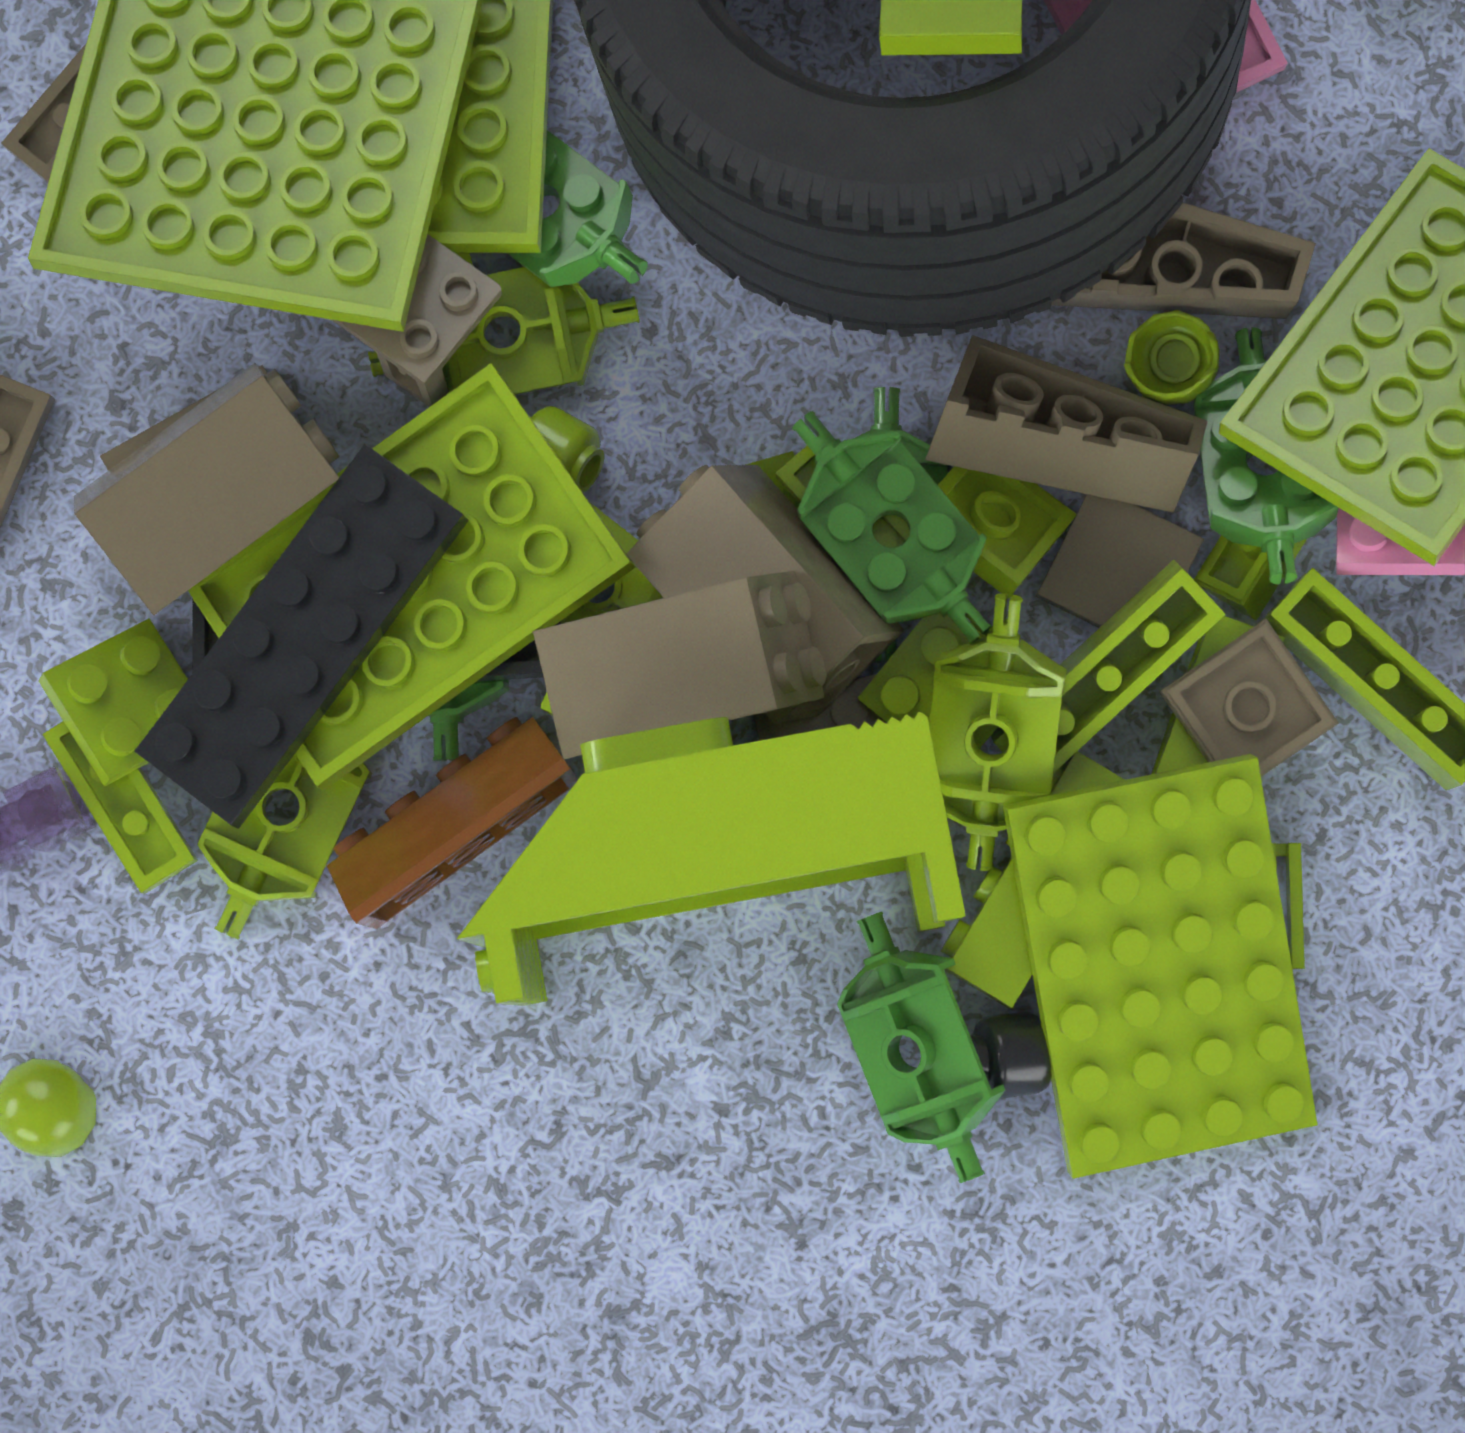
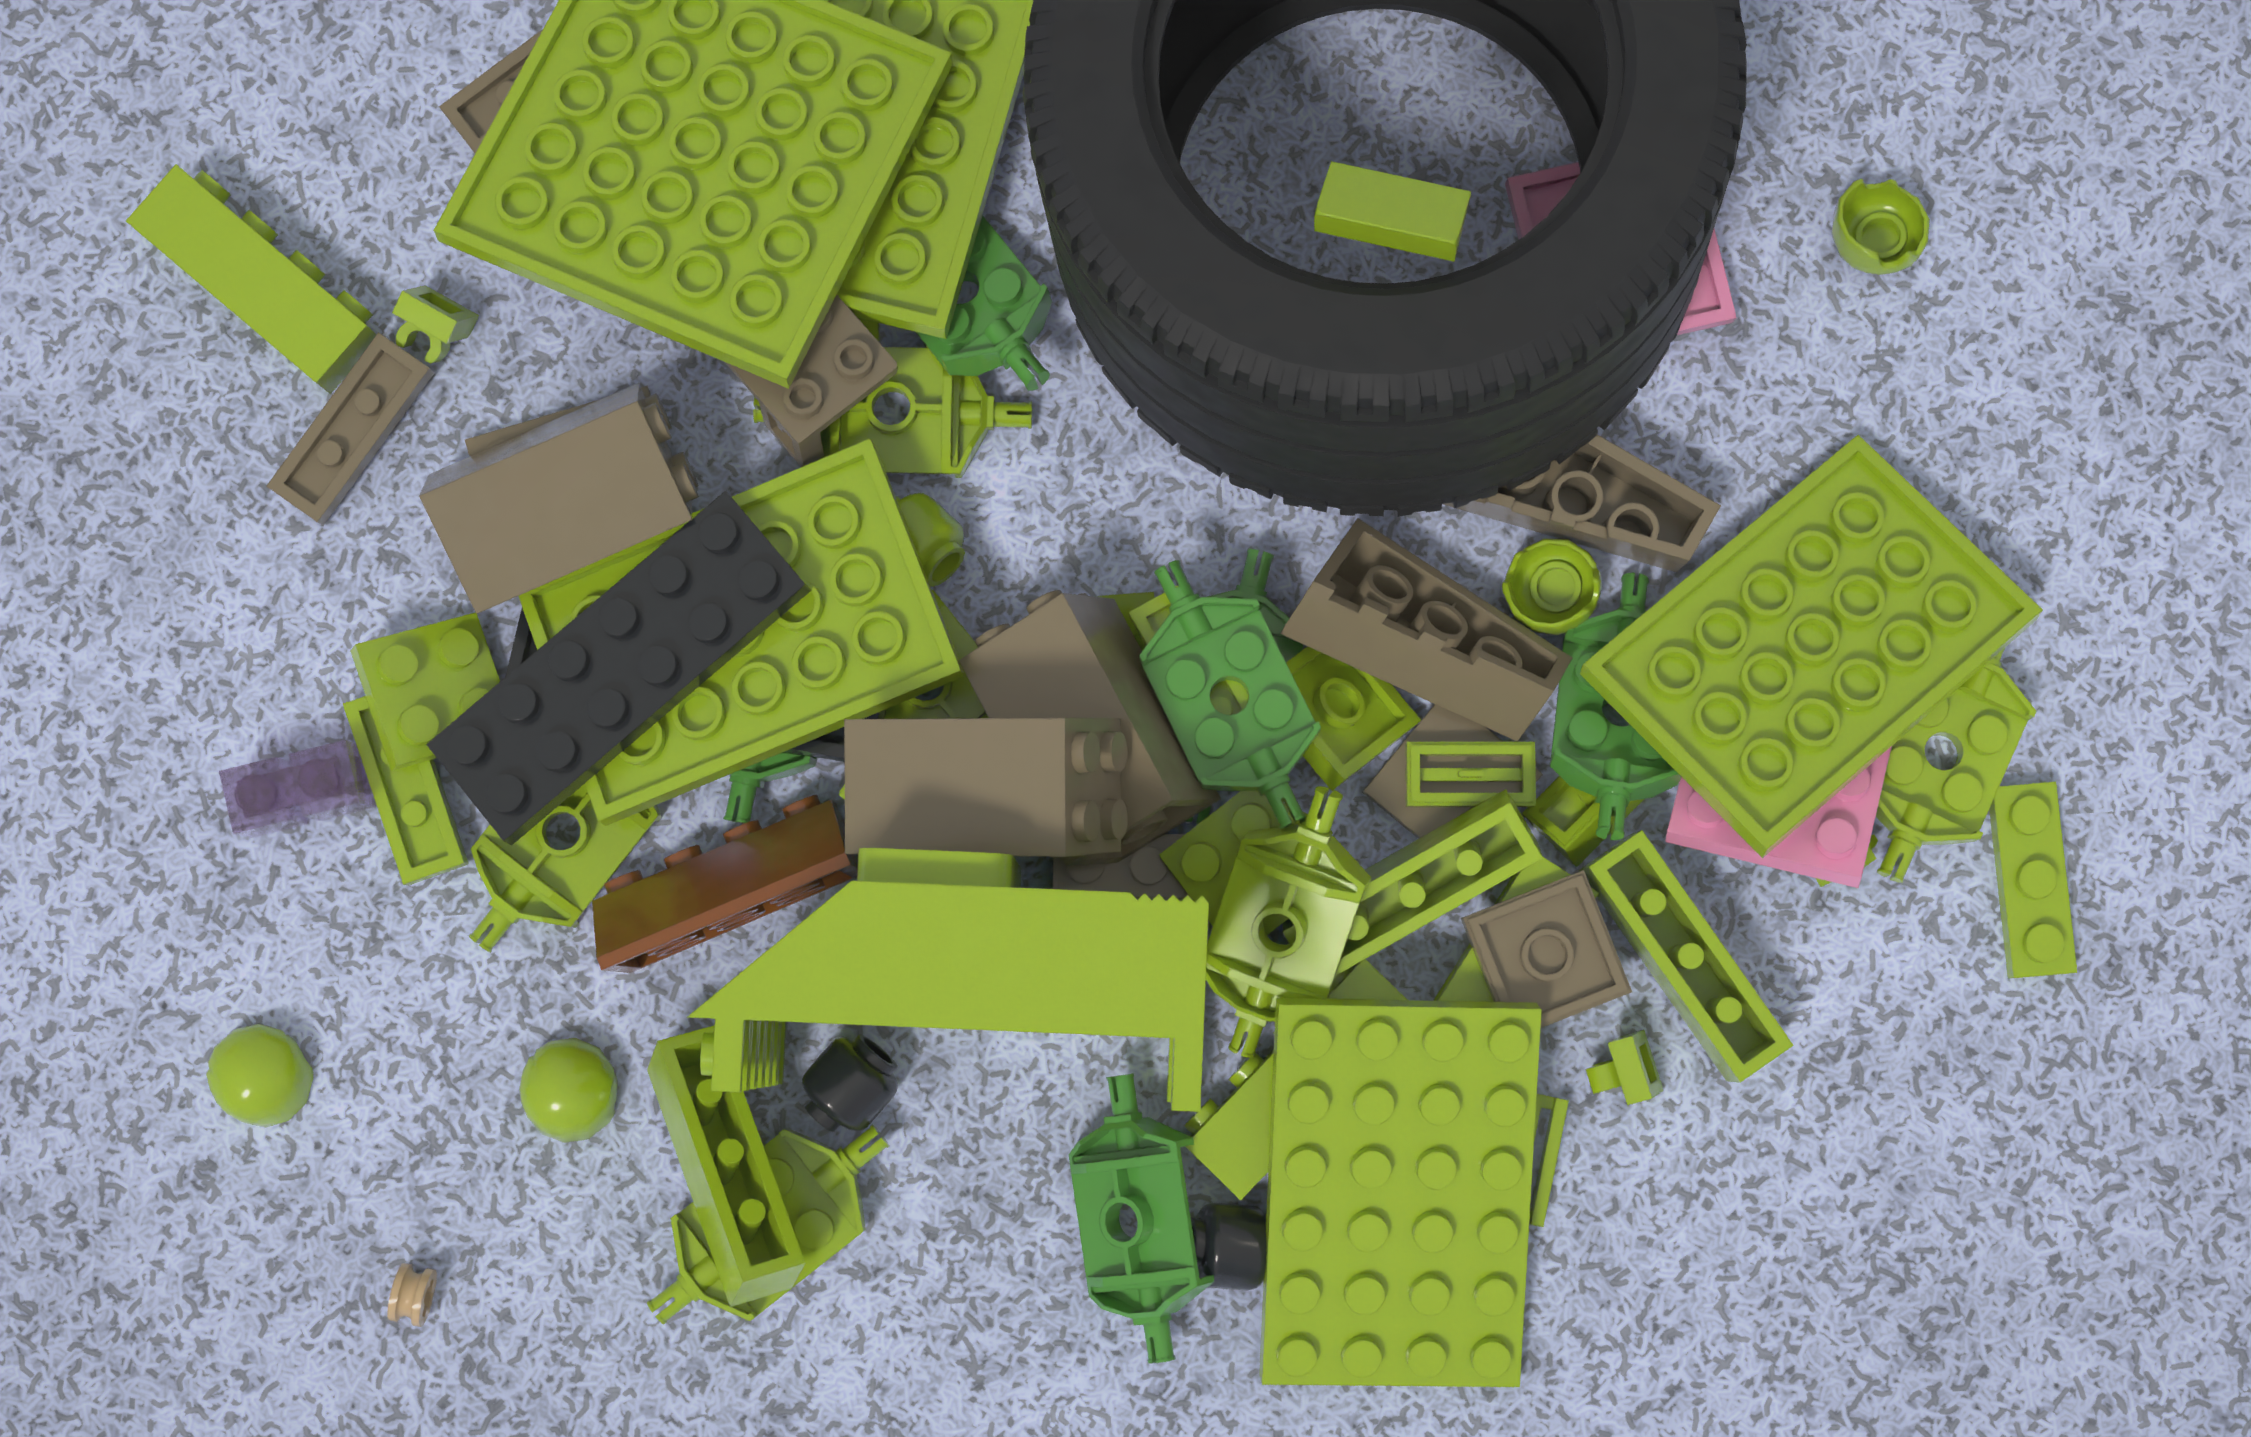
camera: 10 degrees right, 0 degrees up
none -> tan bush [387,1263,437,1327]
none -> lime tile [392,285,479,364]
none -> lime hair [519,1038,618,1143]
none -> lime brick [647,1025,805,1307]
none -> lime plate [647,1124,889,1324]
none -> black head [802,1034,898,1132]
none -> lime tile [1405,742,1536,807]
none -> lime tile [1585,1029,1664,1105]

